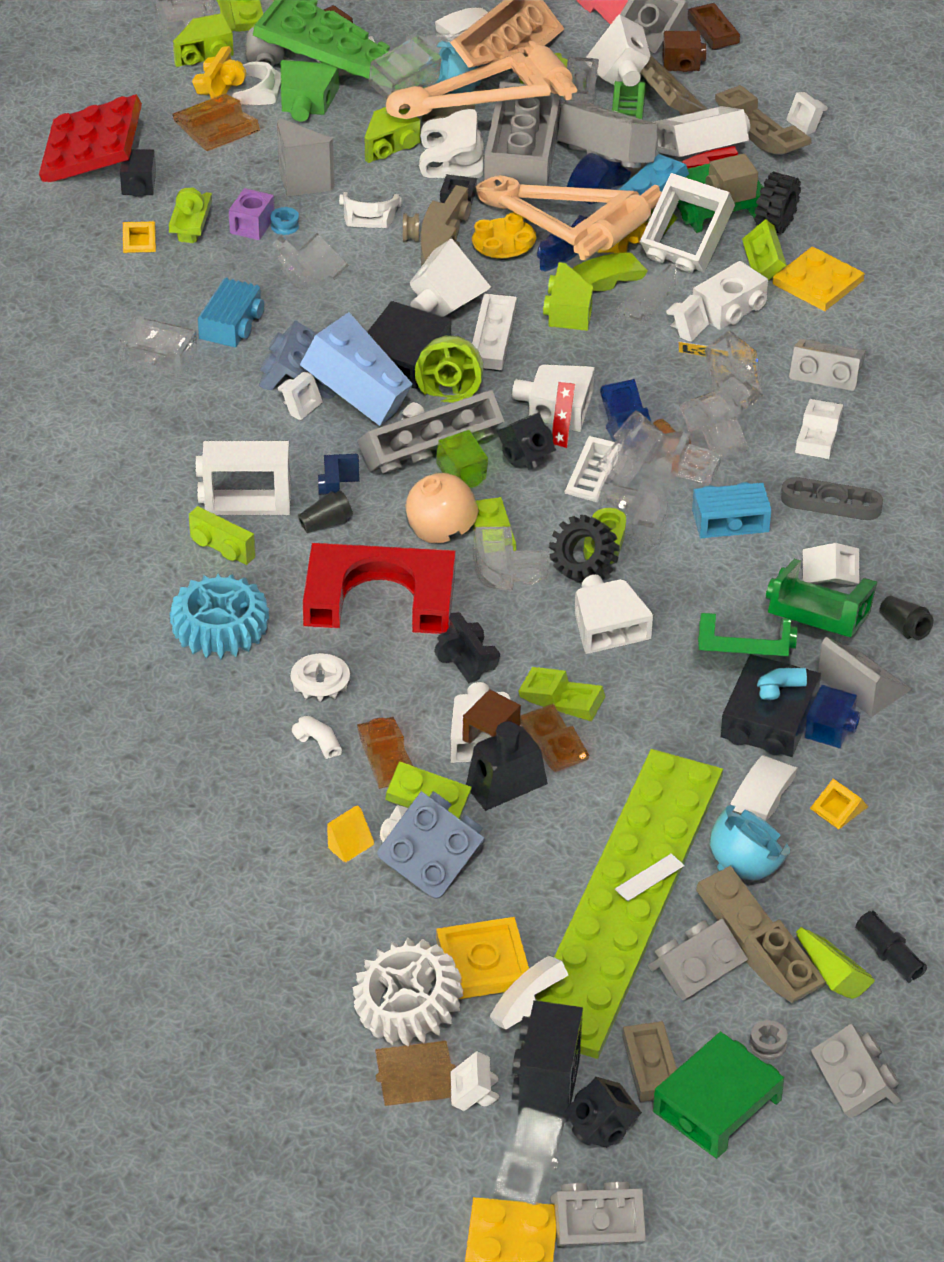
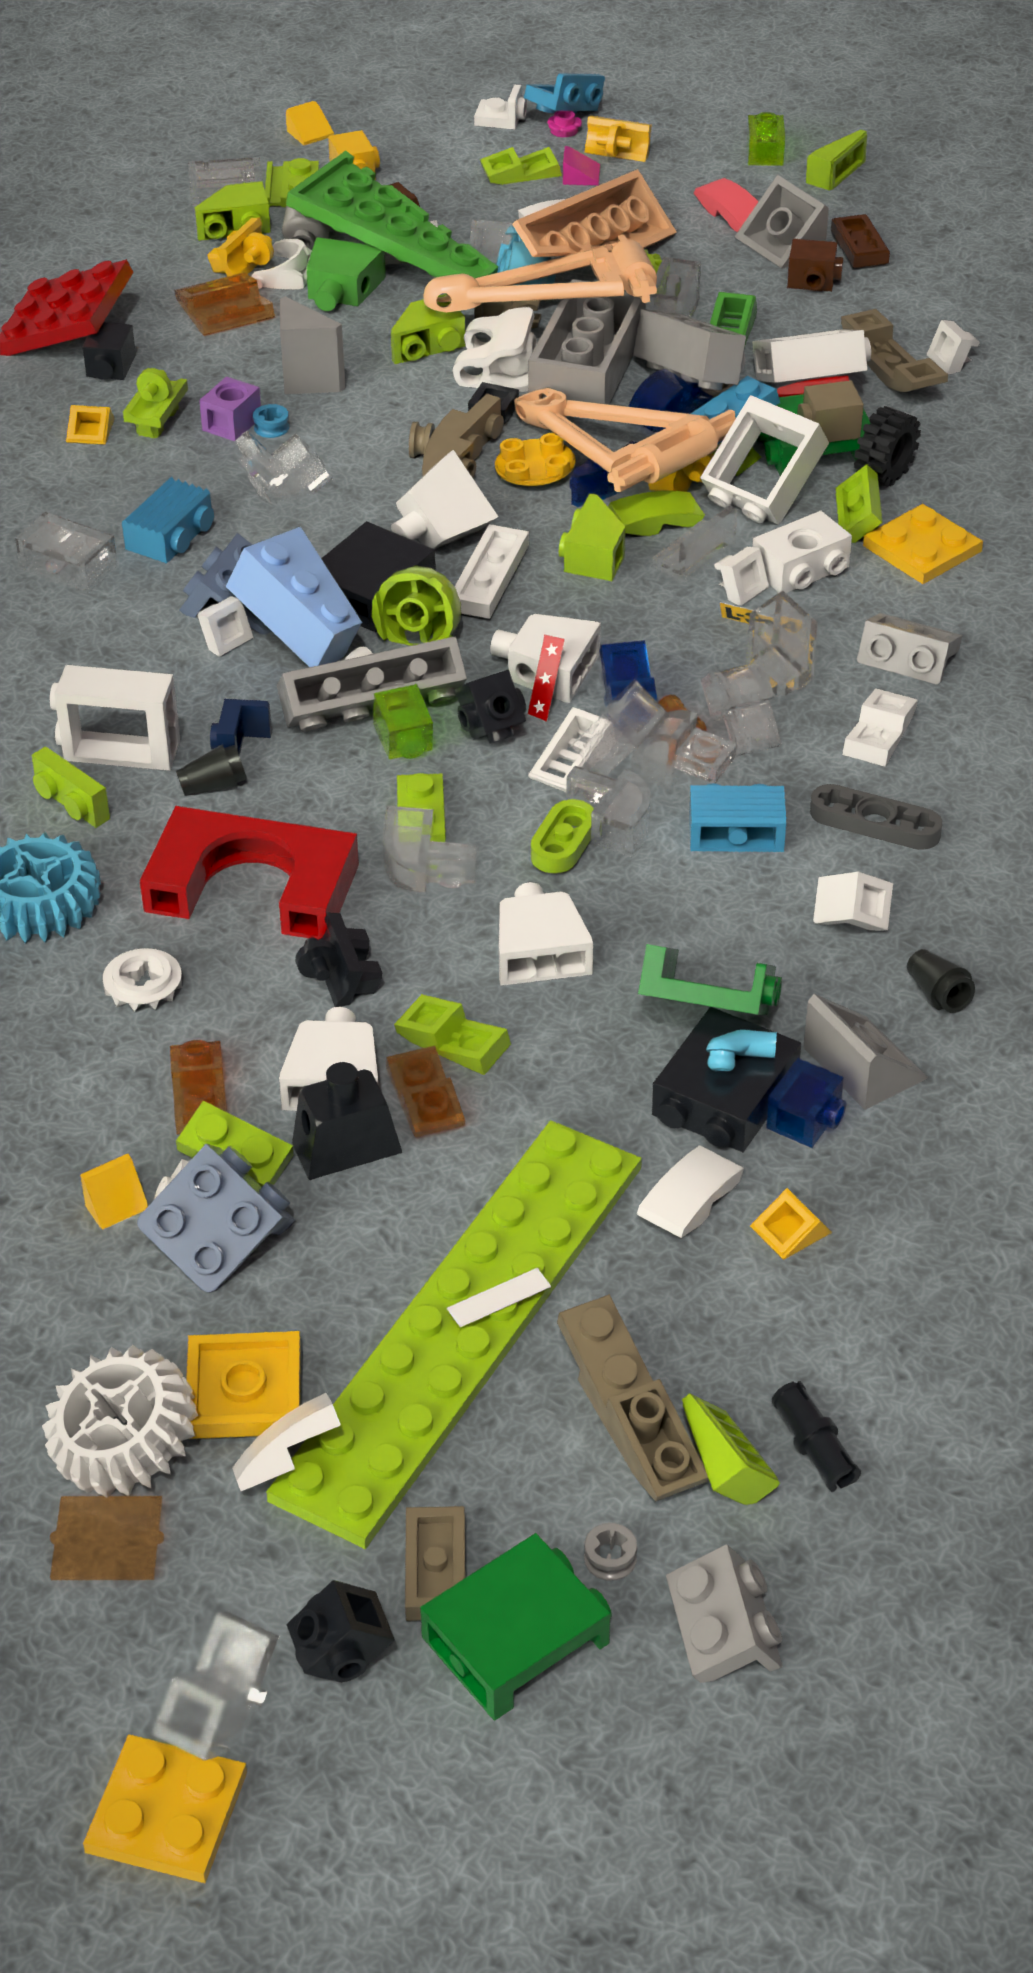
camera: 10 degrees right, 0 degrees up
white arm [292,716,342,759] -> none
white helmet [339,192,402,228] -> none
clear brick [368,35,442,100] -> none
light nougat cylinder [405,473,479,543] -> none
white tile [451,1051,499,1111] -> none
reddish brown panel [462,689,521,744] -> none
black brick [512,1000,583,1123] -> none
black tyre [549,515,620,583] -> none
light grey bracket [550,1182,646,1246] -> none
white torso [585,14,650,86] -> none
dark tan wing [640,54,708,115] -> none
light grey bracket [647,919,748,1000] -> none
medium azure cylinder [710,805,790,881] -> none
green panel [766,558,877,638] -> none

